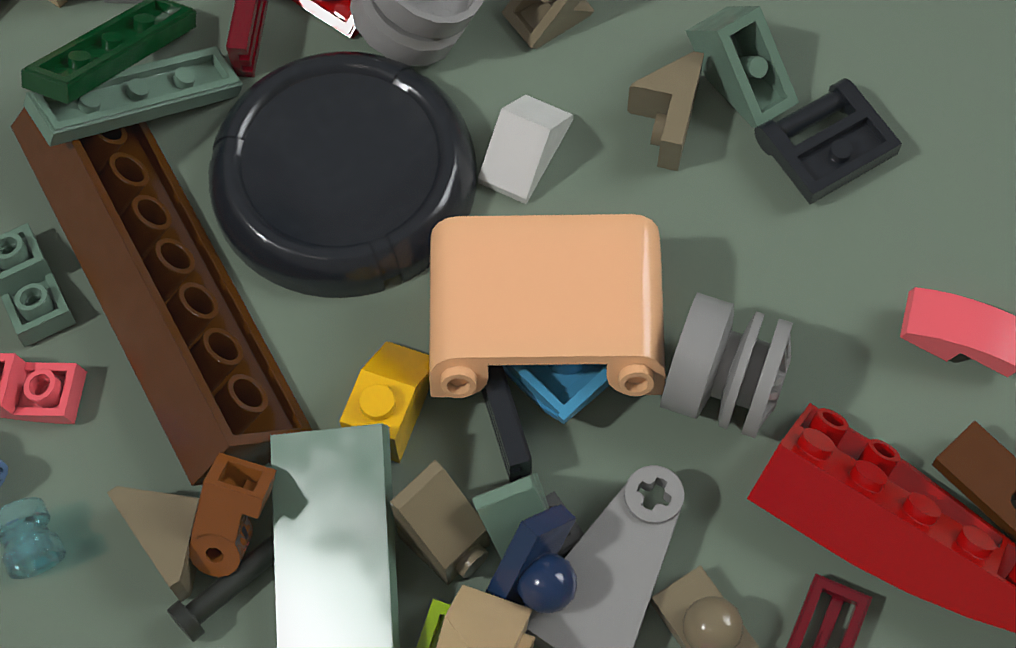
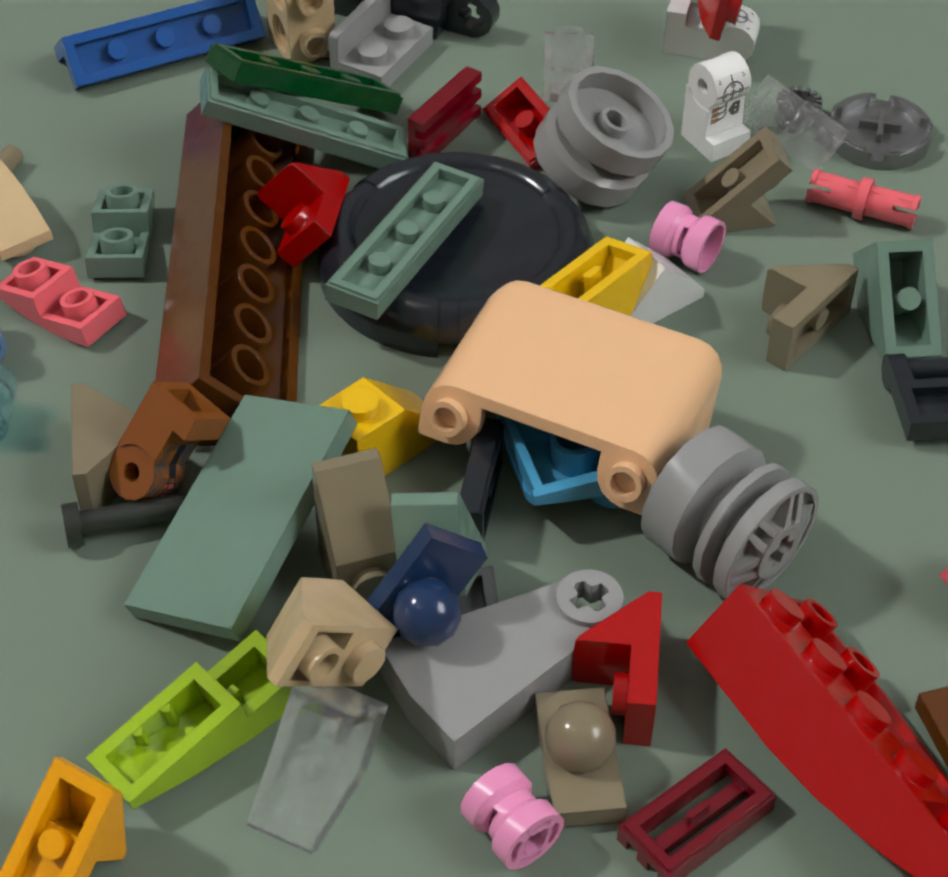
camera: 25 degrees right, 20 degrees down
none -> red slope [257,162,350,268]
none -> sand green tile [325,162,484,320]
none -> yellow slope [540,236,653,316]
none -> red slope [572,591,662,747]
none -> bright pink wheel [649,201,726,273]

